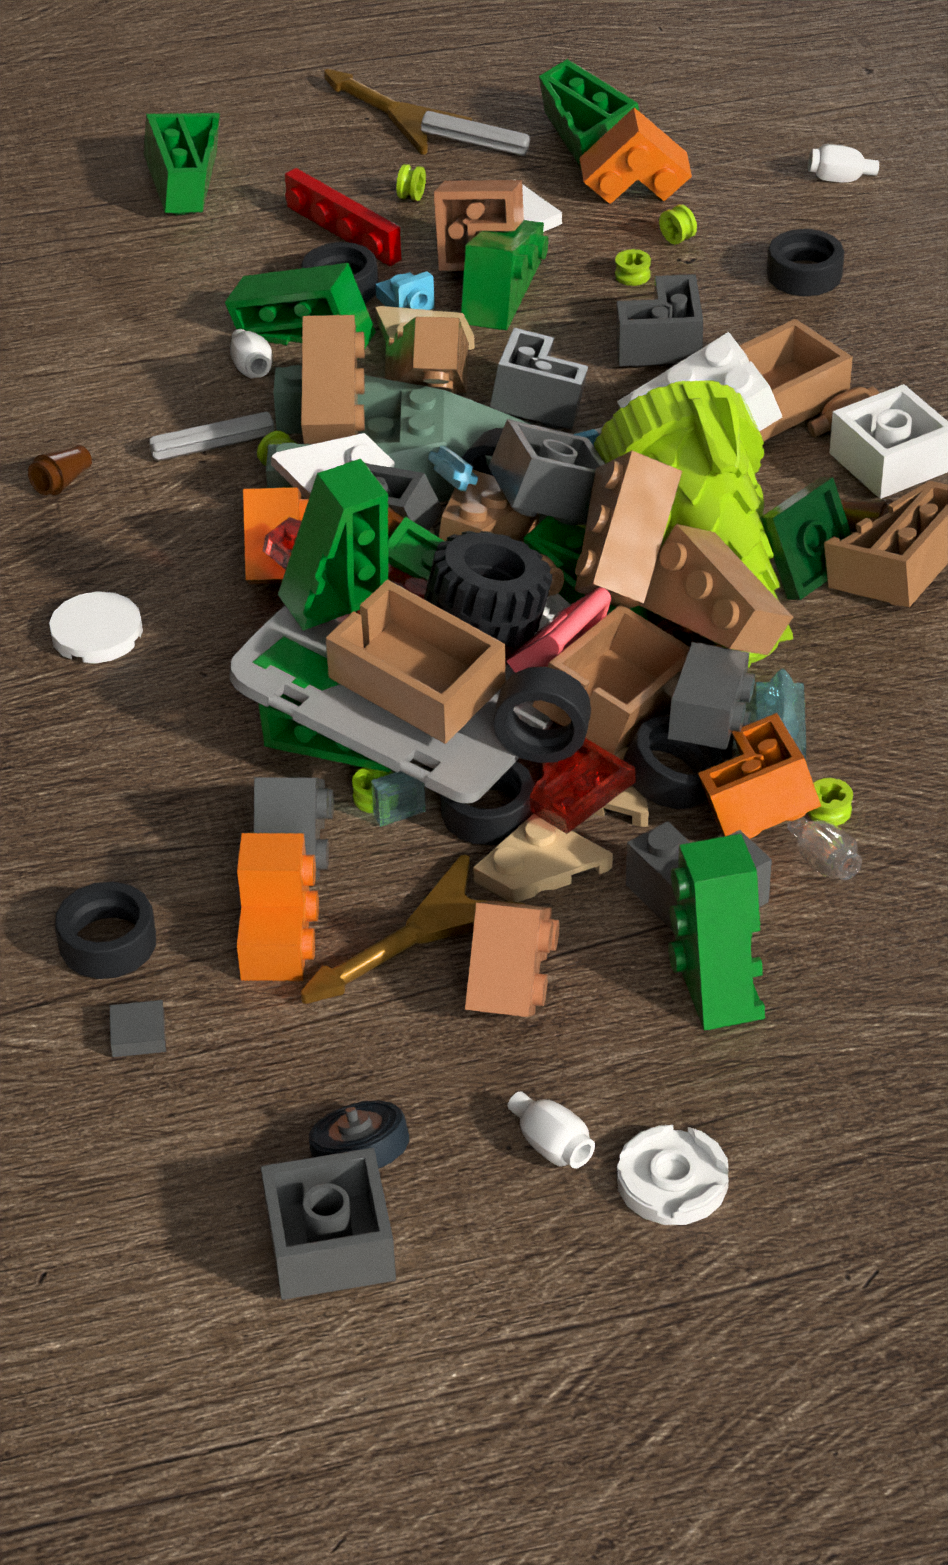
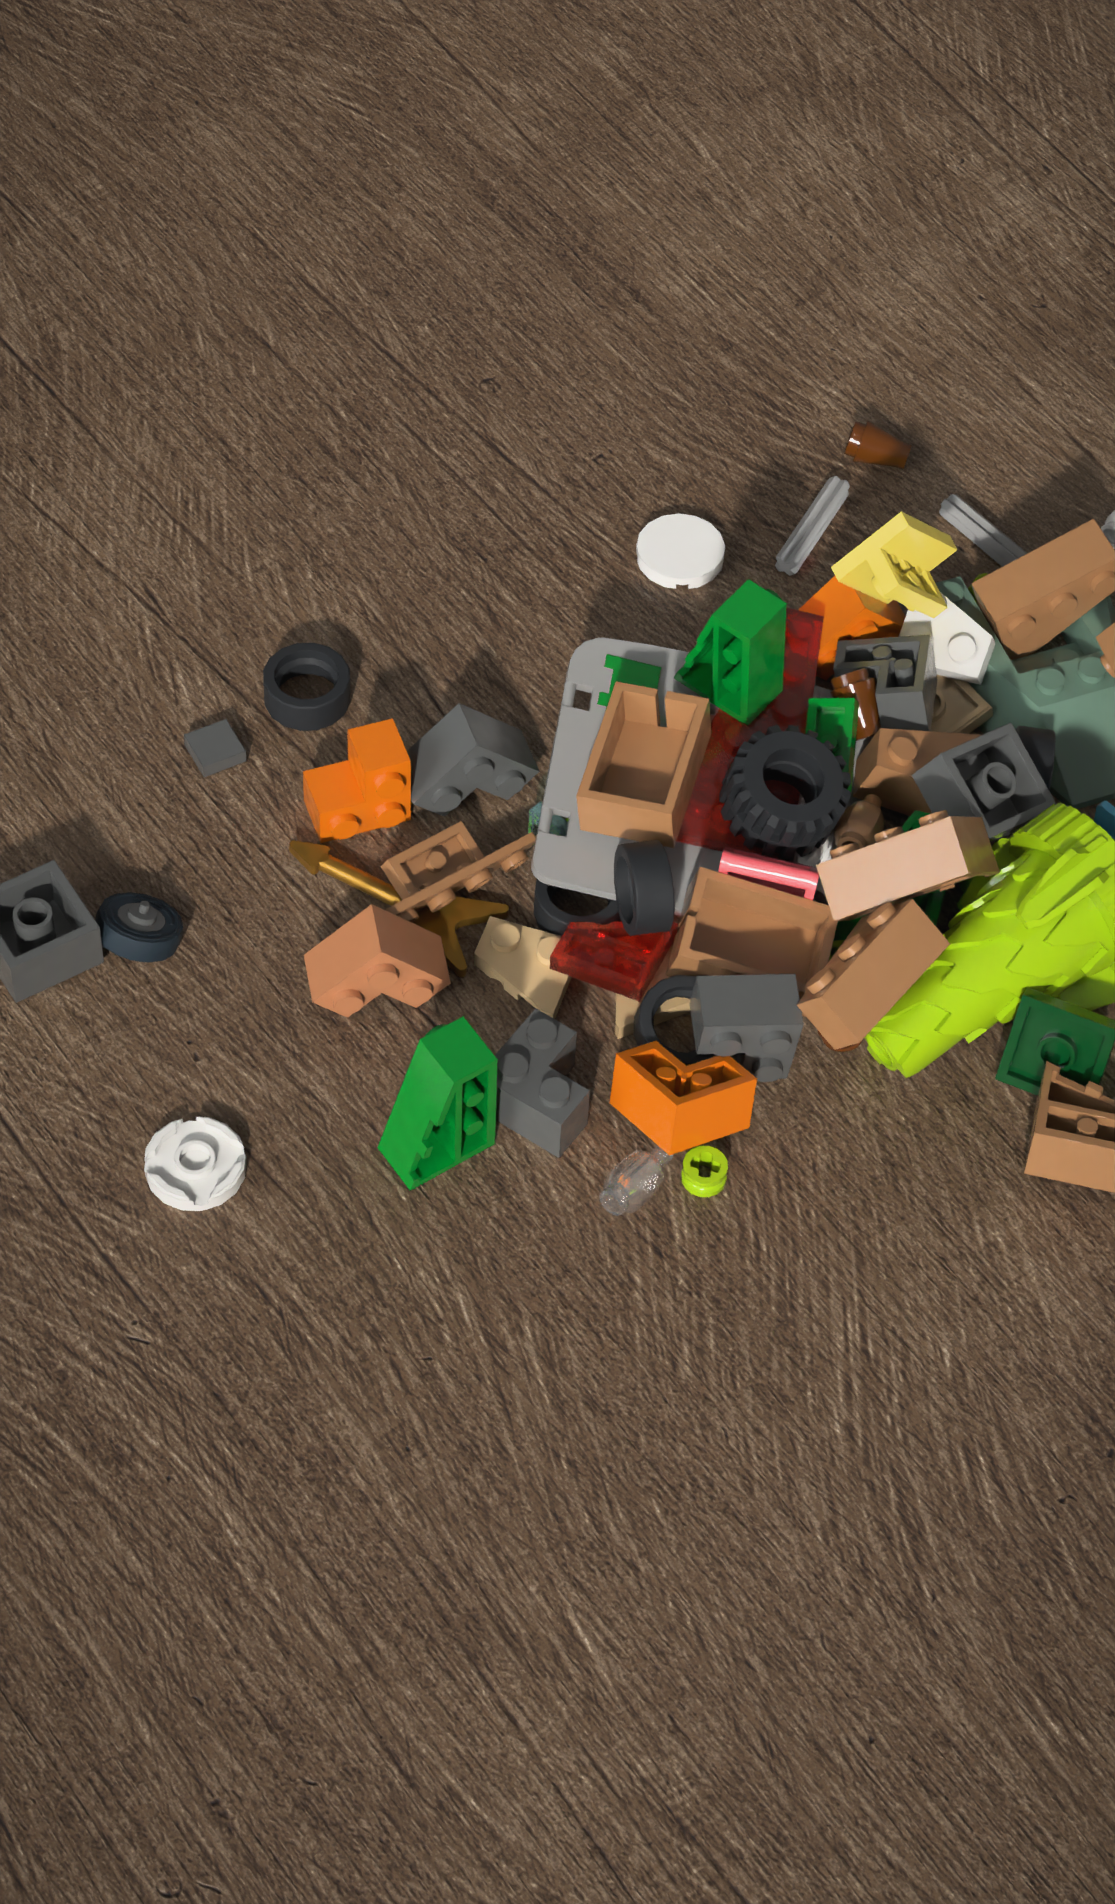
camera: 65 degrees right, 10 degrees up
medium azure axle [428,446,478,491] -> none
white plant [508,1091,595,1168] -> none
clear light blue tile [755,668,806,759] -> none
none -> medium nougat bracket [381,821,536,923]
none -> light grey axle [775,476,850,576]
none -> light yellow bracket [831,511,957,618]

